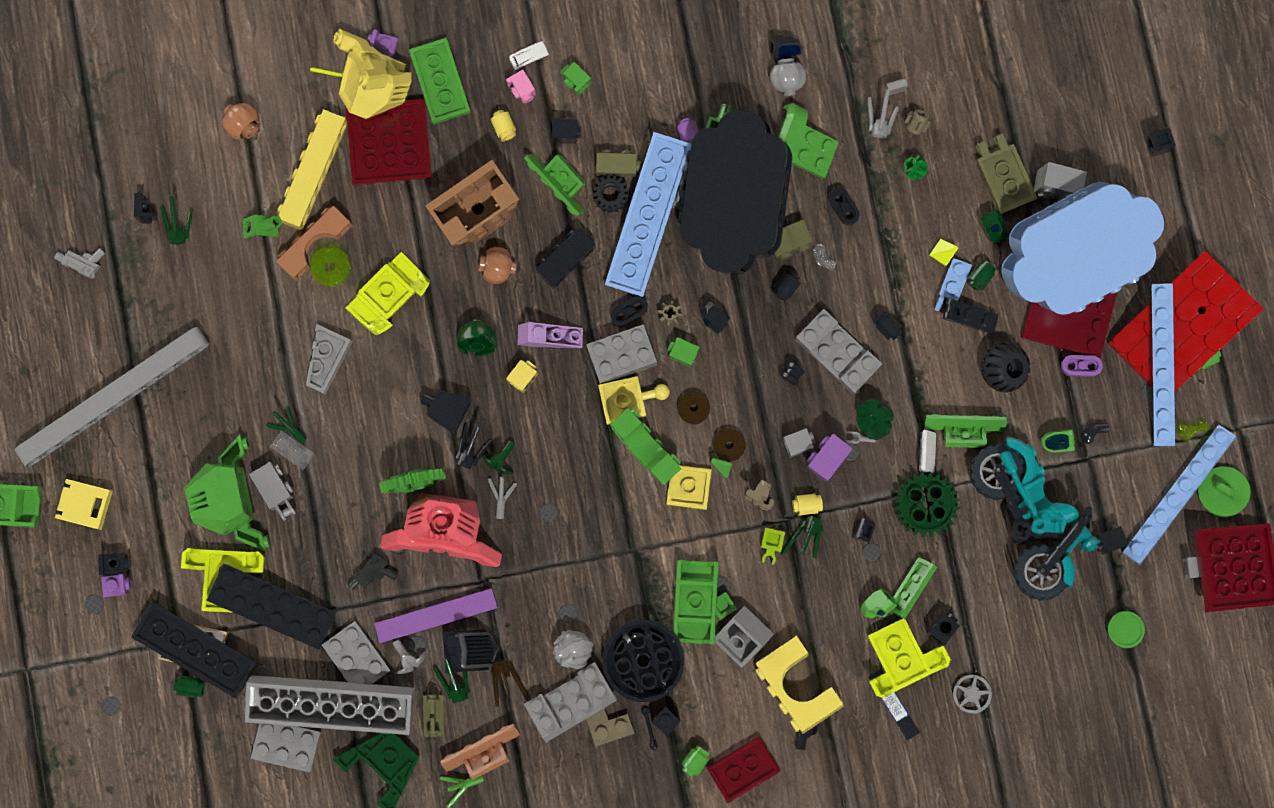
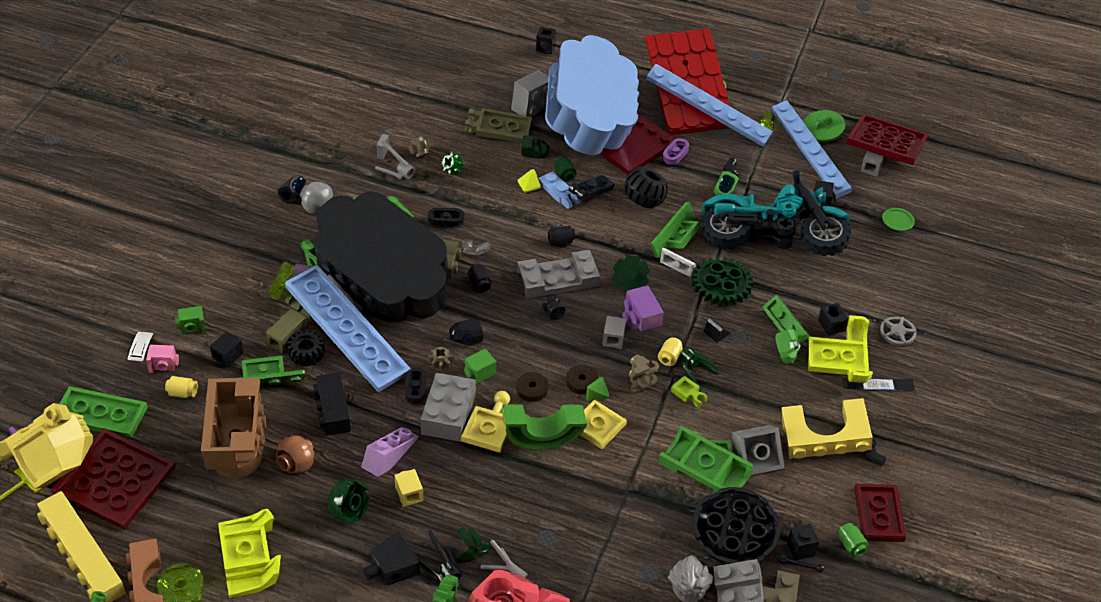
camera: 65 degrees left, 35 degrees down
none -> clear neon green plate [268,261,295,300]

